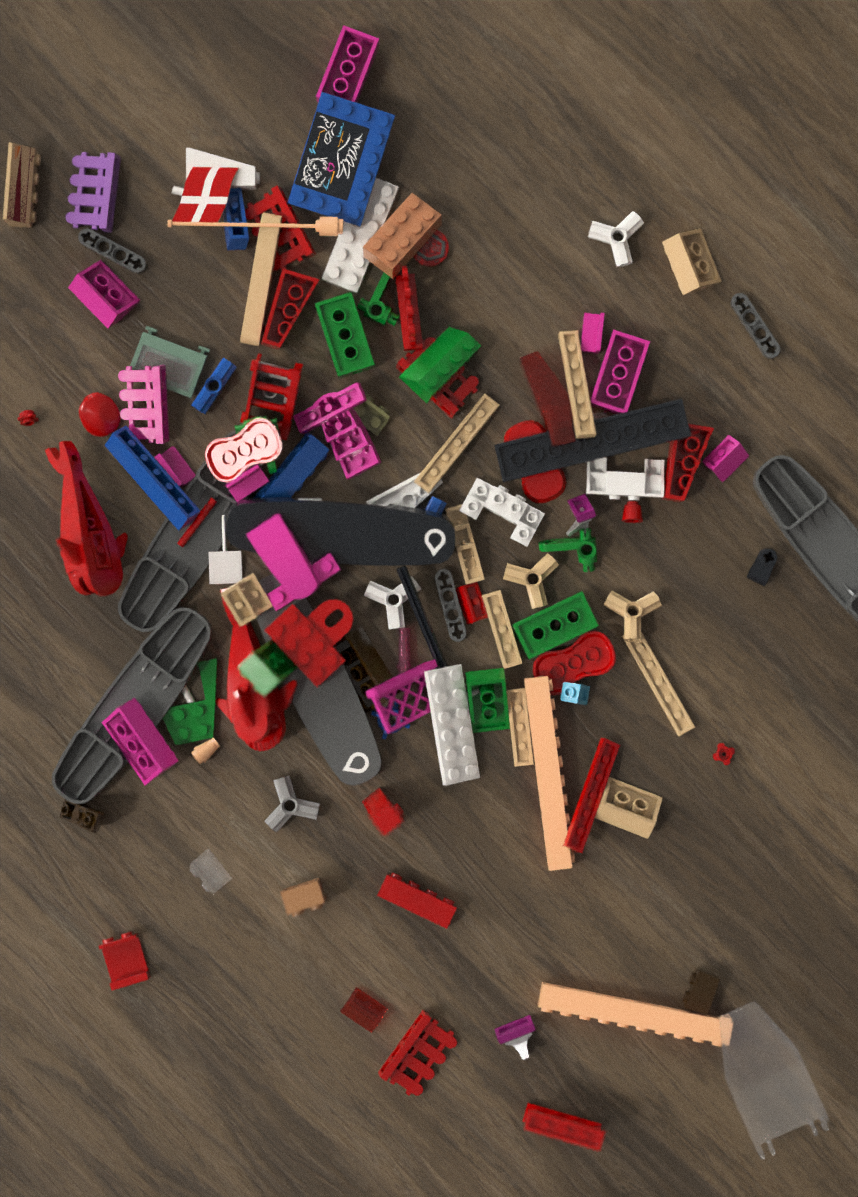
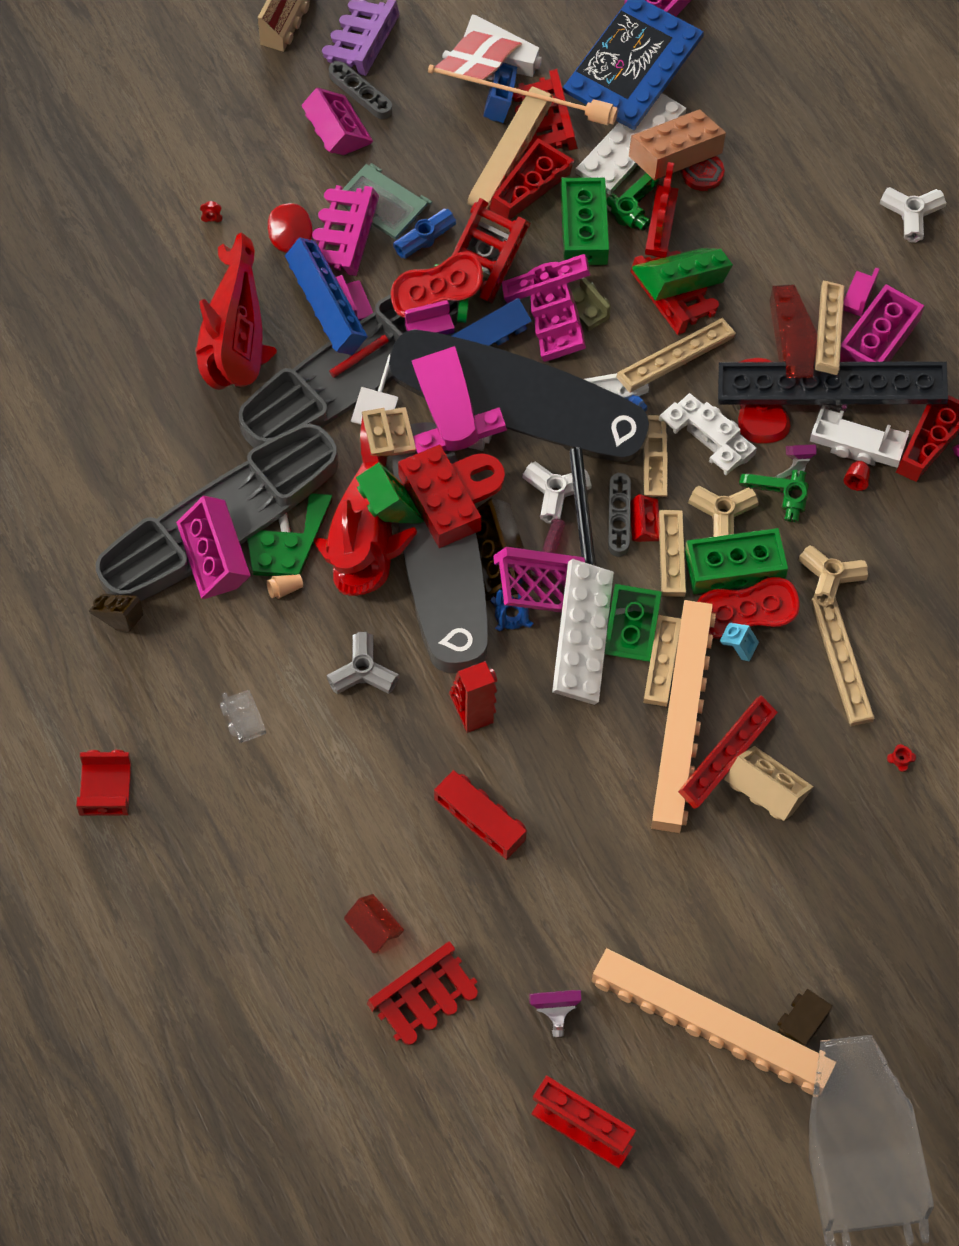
camera: 15 degrees right, 25 degrees down
medium nougat brick [280,878,326,916] -> none

